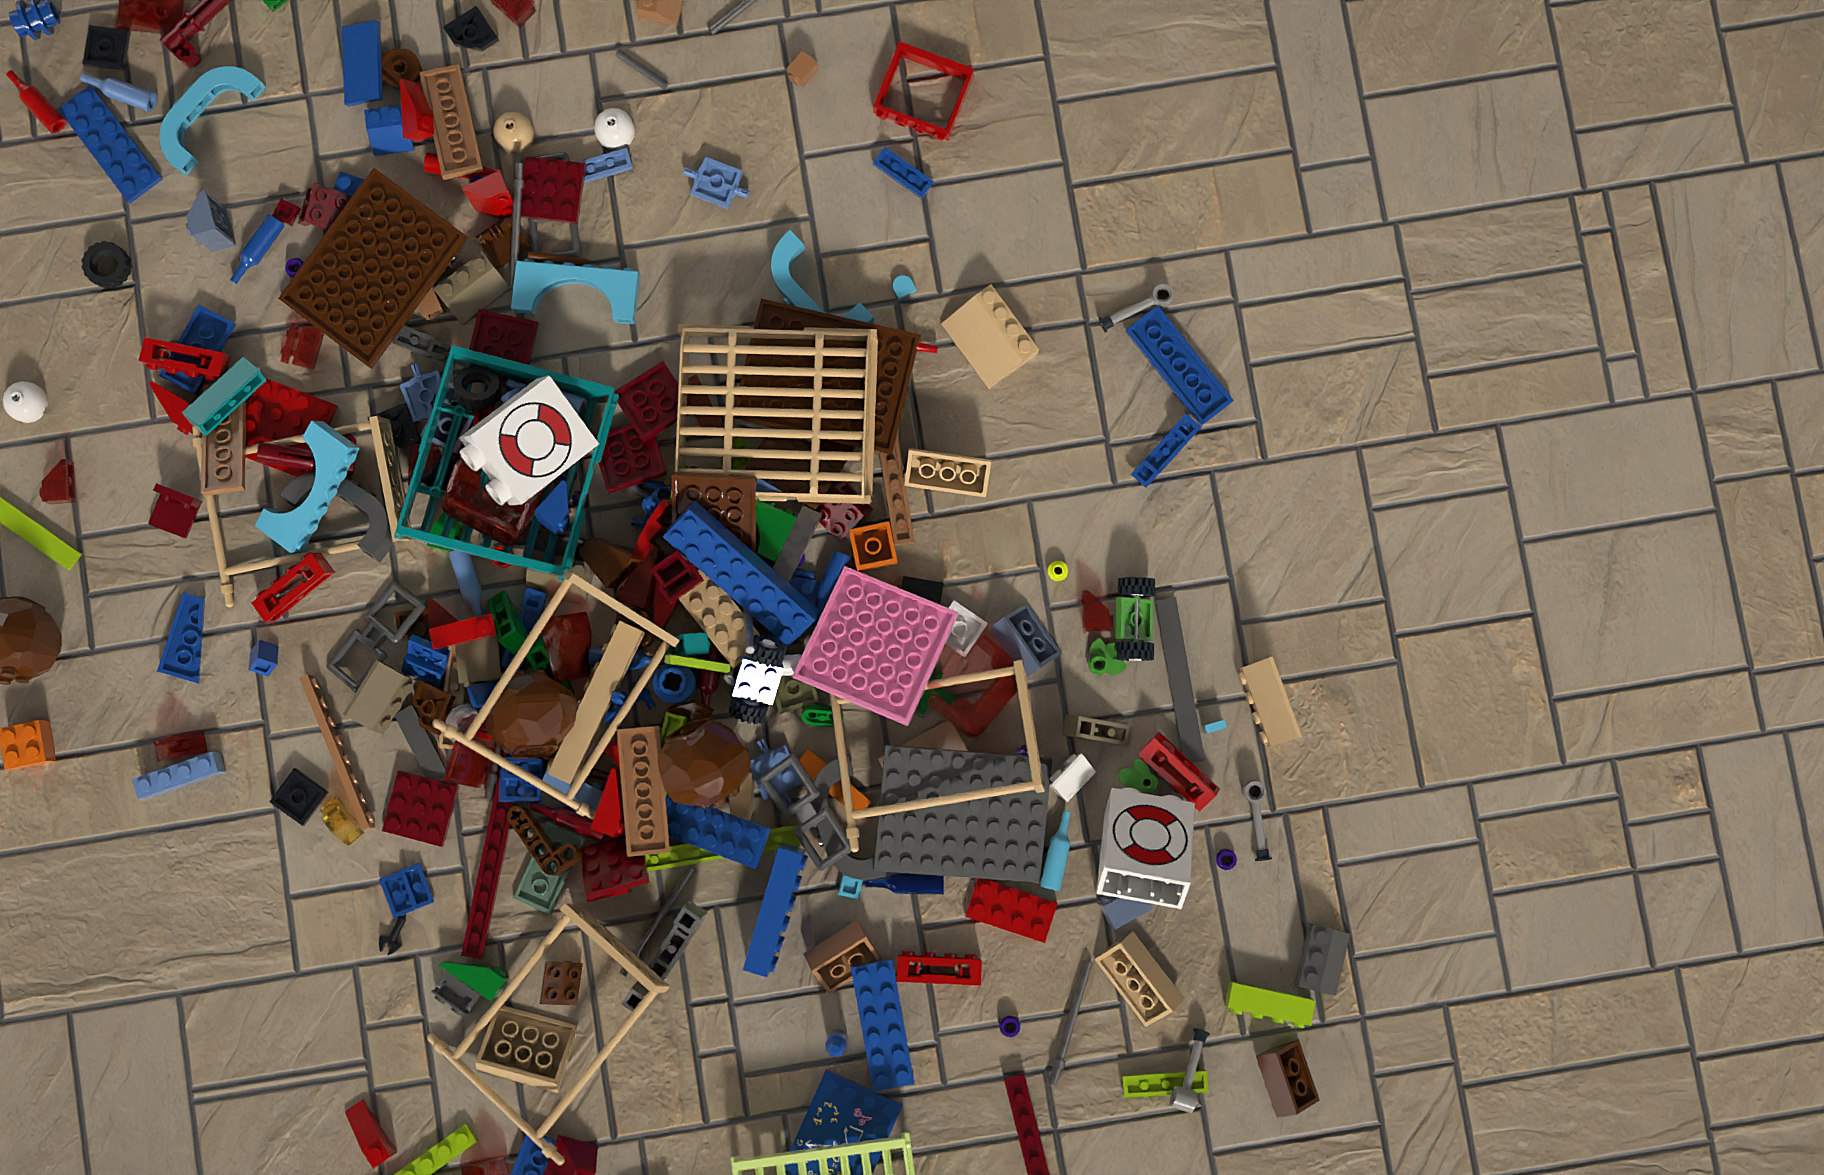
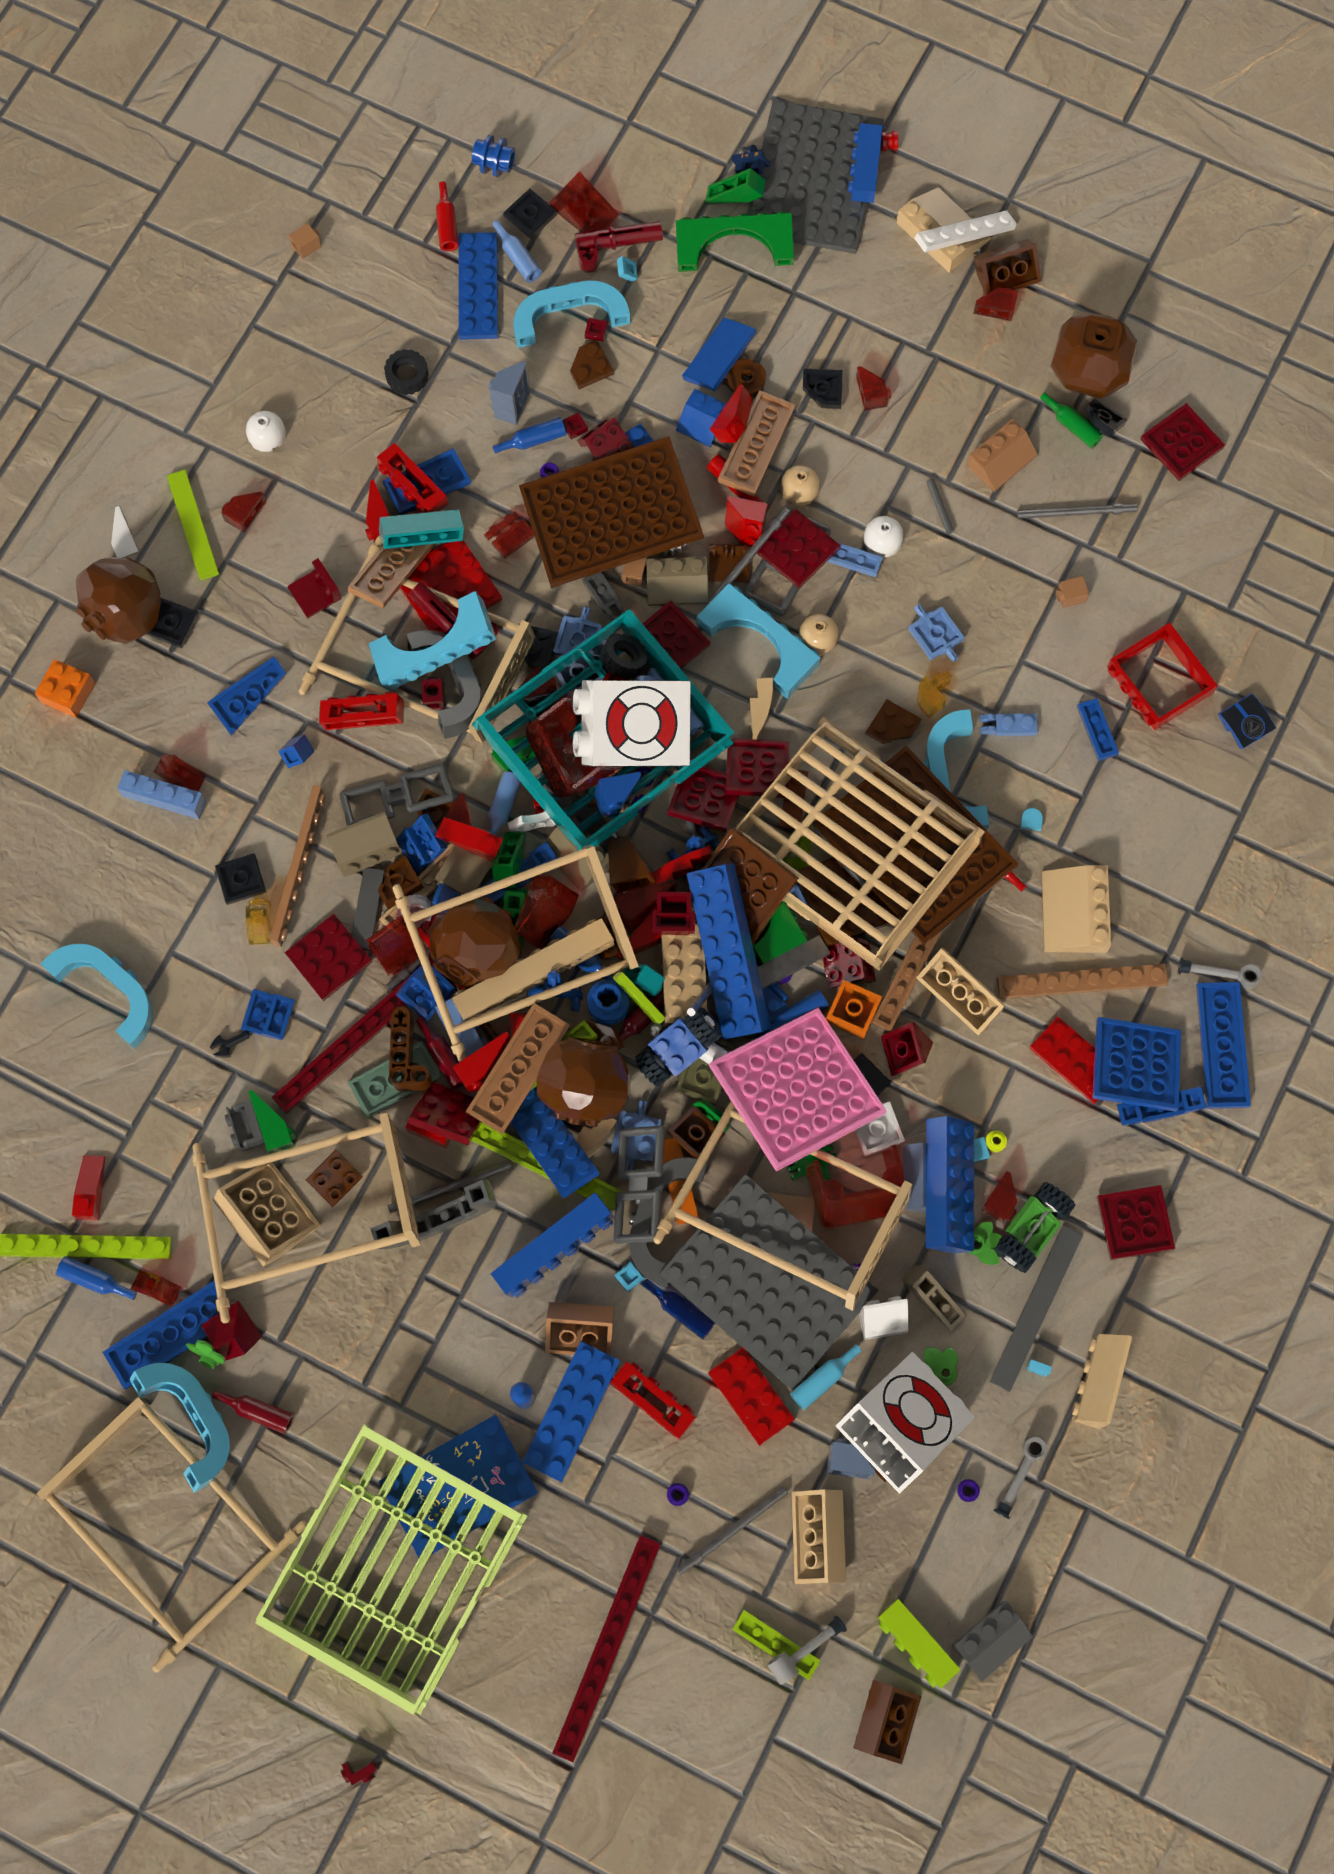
camera: 35 degrees right, 10 degrees down
reddish brown bar [528,251,590,267] -> none
red brick [1138,732,1220,812] -> none
none -> medium azure arch [40,944,153,1049]
none -> black plate [146,598,199,648]
none -> dark red brick [422,677,445,709]
none -> white tile [508,812,556,832]
none -> reddish brown plate [570,340,614,390]
none -> dark red plate [584,318,608,342]
none -> medium azure plate [617,256,638,282]
none -> reddish brown slope [666,1106,726,1159]
none -> tan slope [749,677,773,740]
none -> tan cylinder [799,614,839,656]
none -> reddish brown plate [866,699,922,744]
none -> dark red slope [881,1022,933,1076]
none -> clear yellow brick [916,670,952,718]
none -> blue brick [926,1116,975,1254]
none -> medium azure tile [974,1137,990,1163]
none -> medium blue hinge [979,713,1038,736]
none -> medium nougat plate [997,964,1168,999]
none -> red plate [1029,1017,1099,1104]
none -> blue plate [1092,1017,1181,1112]
none -> dark red plate [1097,1185,1176,1260]
none -> black slope [1218,693,1276,749]

